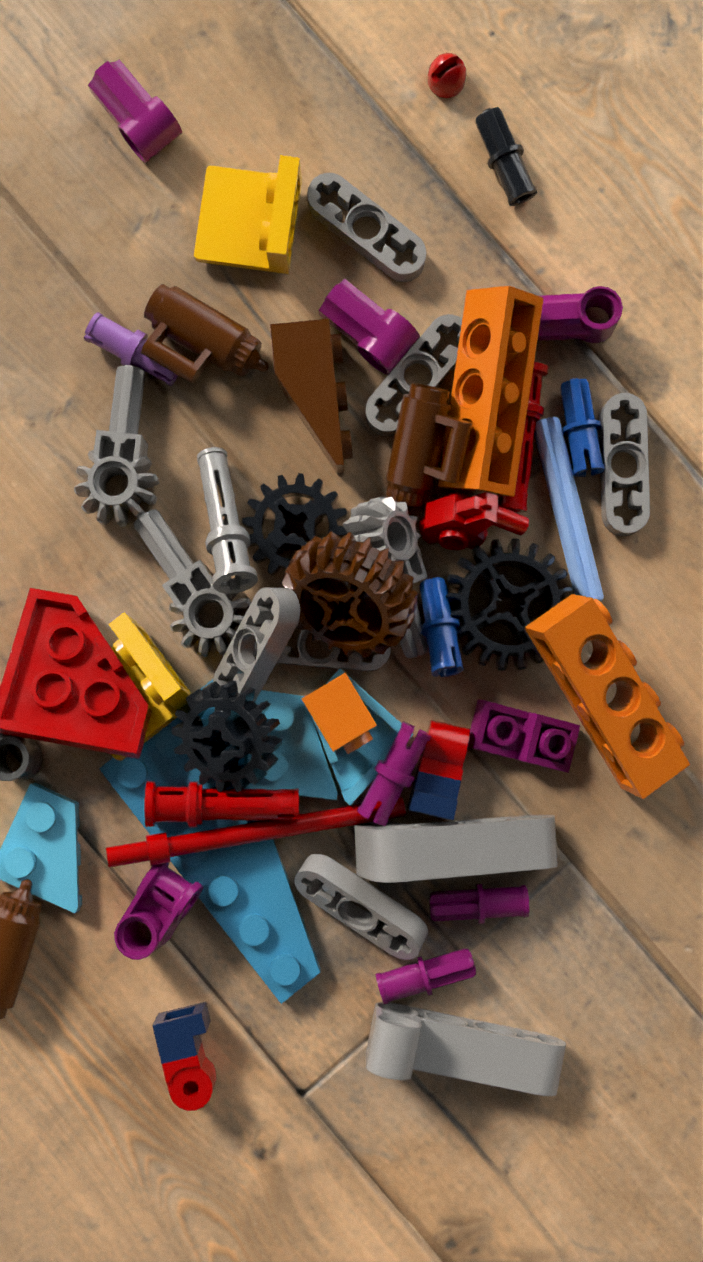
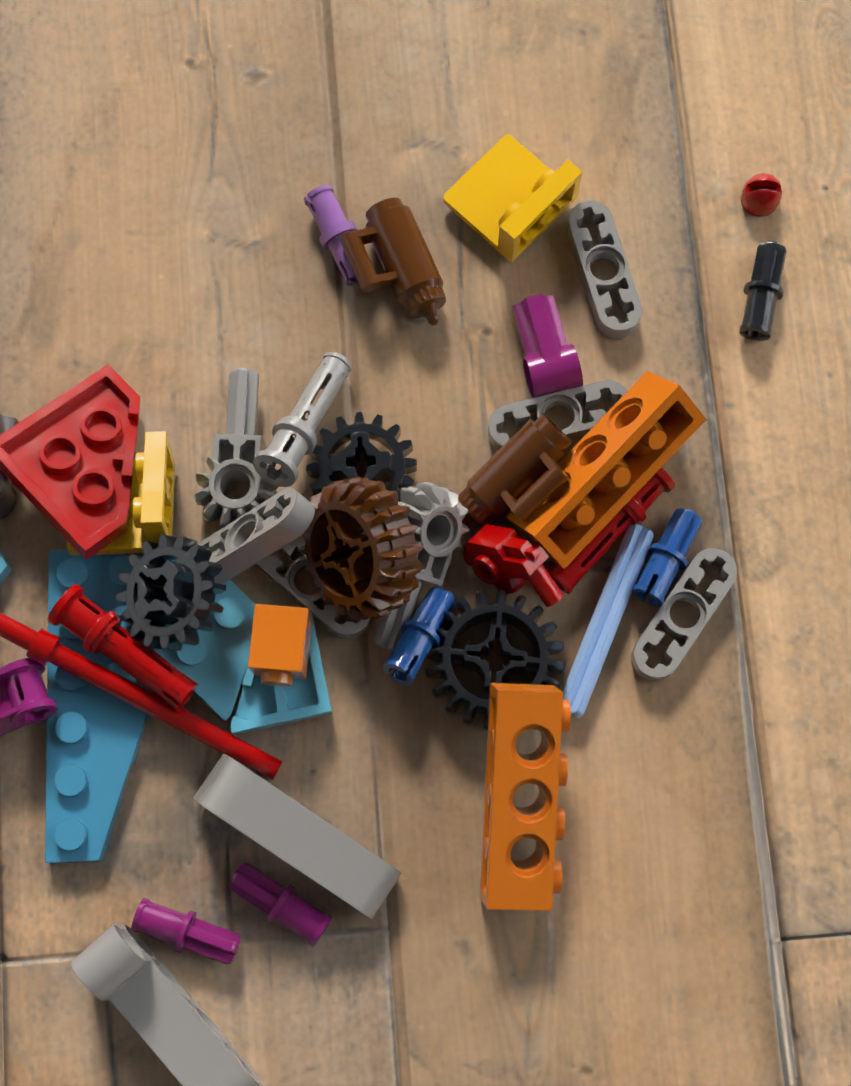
camera: 35 degrees right, 10 degrees down
light grey gear [74,365,159,527] -> none
magenta piece [88,59,182,163] -> none
reddish brown slope [270,319,353,474] -> none
light grey beam [294,854,428,960] -> none
magenta pin [357,721,432,826] -> none
leg [408,720,470,820] -> none
magenta slope [468,699,581,773] -> none
magenta piece [537,286,623,344] -> none

